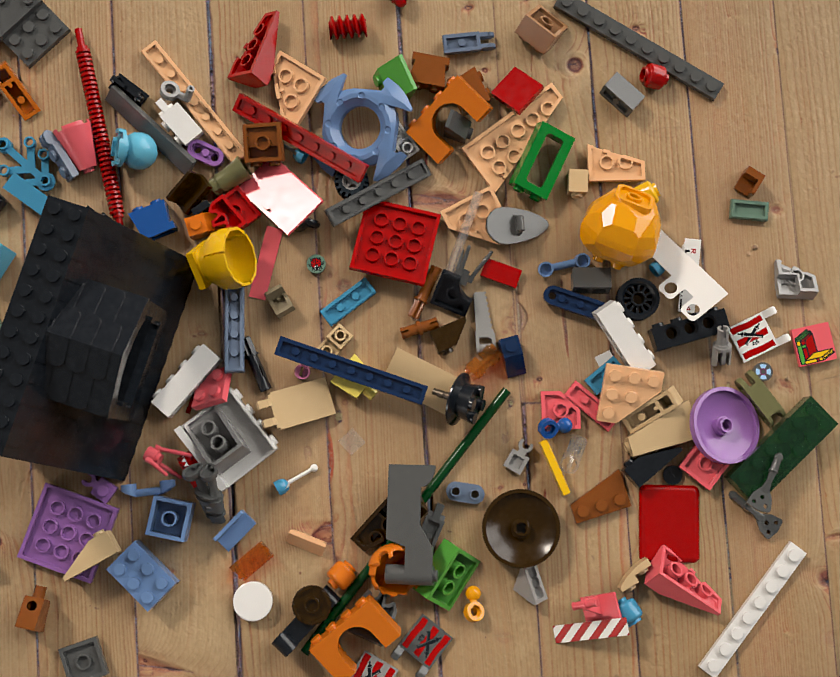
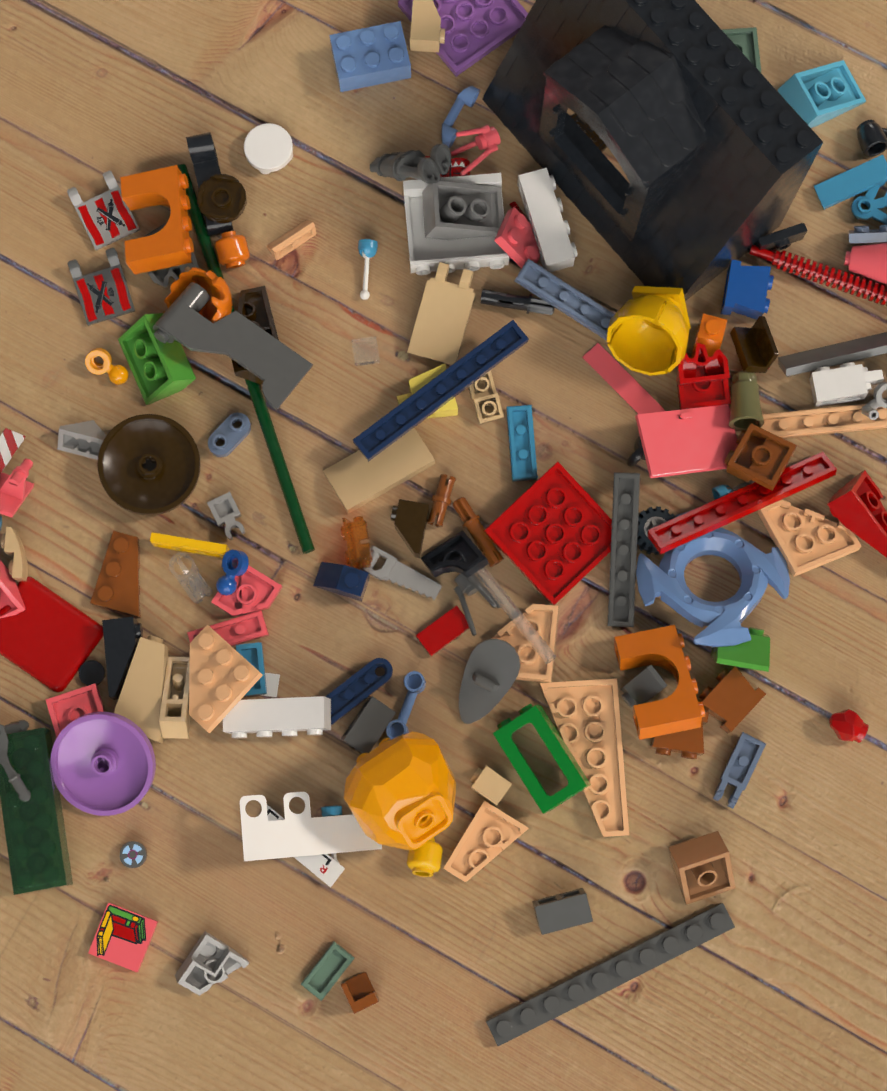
camera: 130 degrees right, 5 degrees down
medium lavender plate [81,474,119,504] -> none
medium azure tile [111,128,158,170] -> none
medium blue brick [145,495,196,542] -> none
medium lavender plate [187,139,225,168] -> none
black tile [191,199,210,215] -> none
medium blue panel [213,510,257,552] -> none
clear orange hinge [229,541,274,581] -> none
dark tan bracket [264,284,295,319] -> none
bright pink hinge [294,364,310,379] -> none
tile [307,254,326,274] -> none
red piece [328,13,367,40] -> none
white slope [396,122,420,161] -> none
dark grey hinge [422,502,445,550] -> none
black piece [432,373,486,426] -> none
red tile [491,67,544,115] -> none
black wheel [615,278,660,321] -> none
red head [639,63,669,90] -> none
black brick [647,307,731,353] -> none
light grey arm [711,325,732,366] -> none
flag [729,306,791,363] -> none
olive piece [734,370,786,427] -> none

